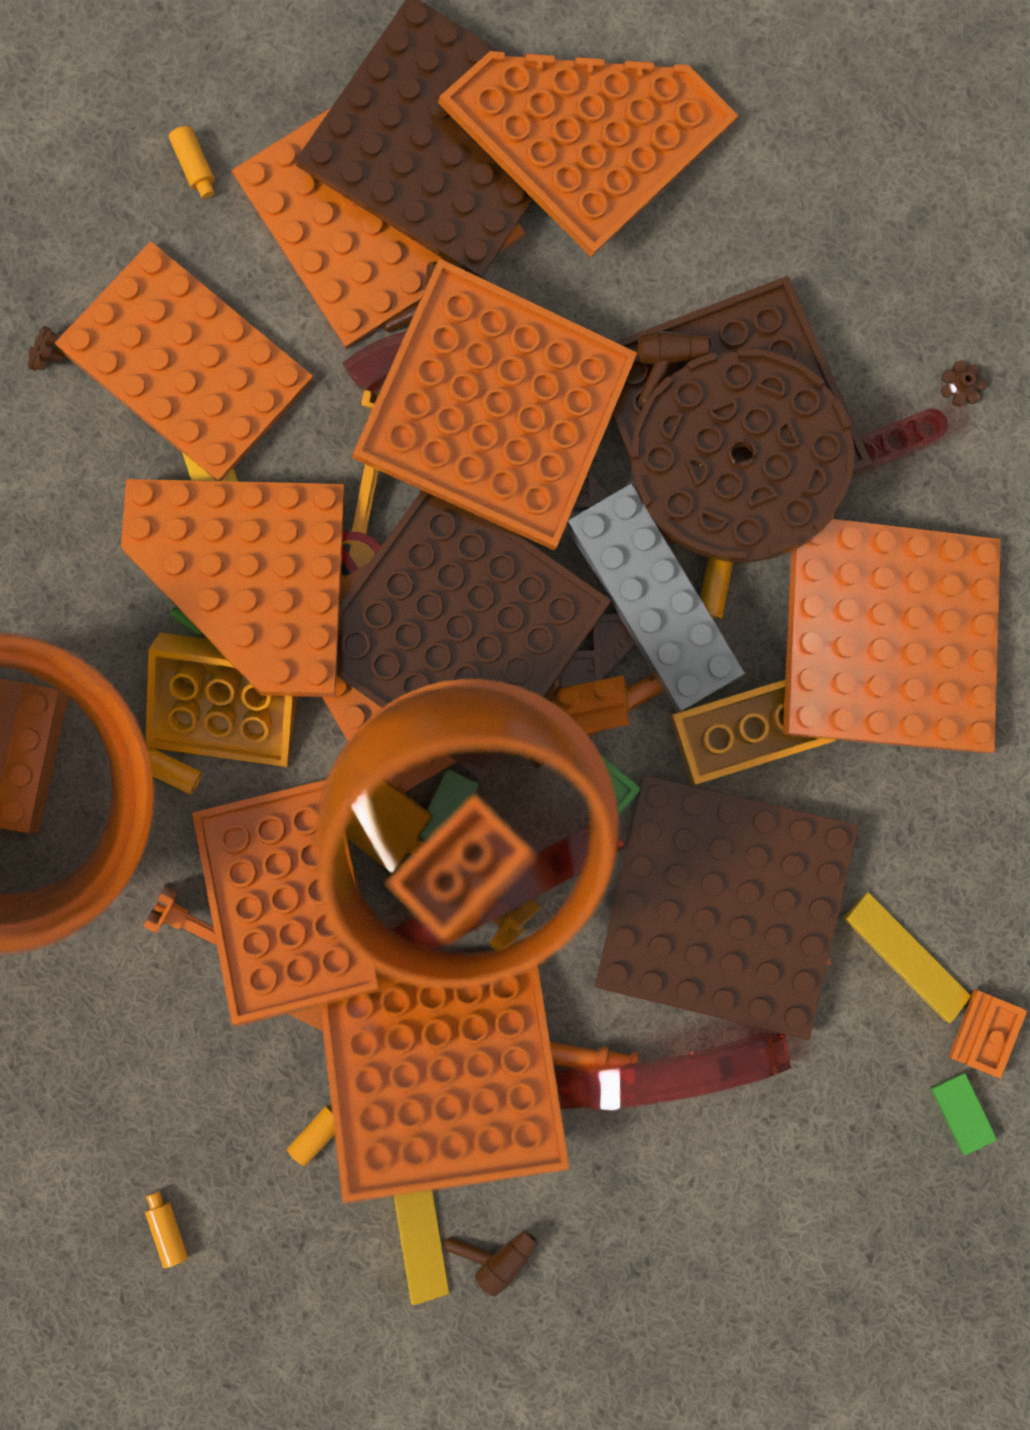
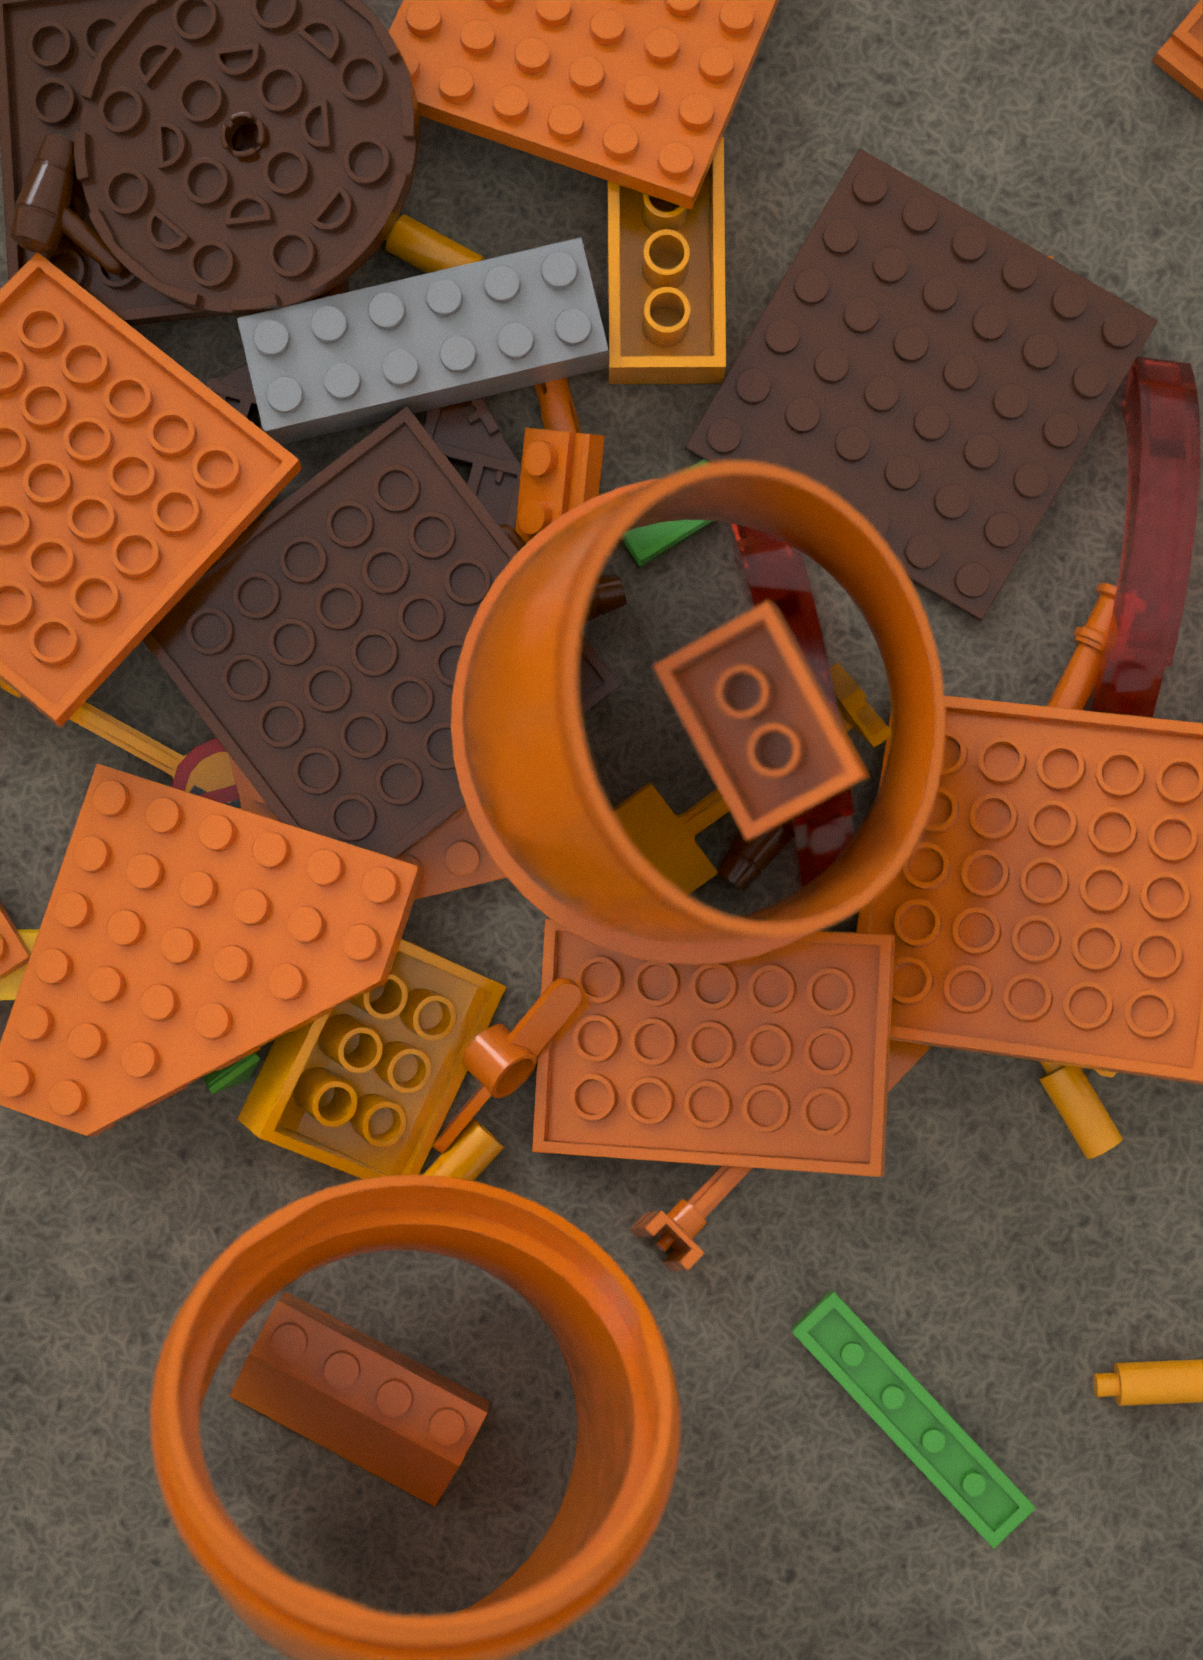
camera: 80 degrees left, 0 degrees up
bright green tile [419,769,480,840] -> none
yellow slope [842,892,971,1023] -> none
none -> orange piece [432,978,582,1154]
none -> bright green plate [790,1289,1036,1549]

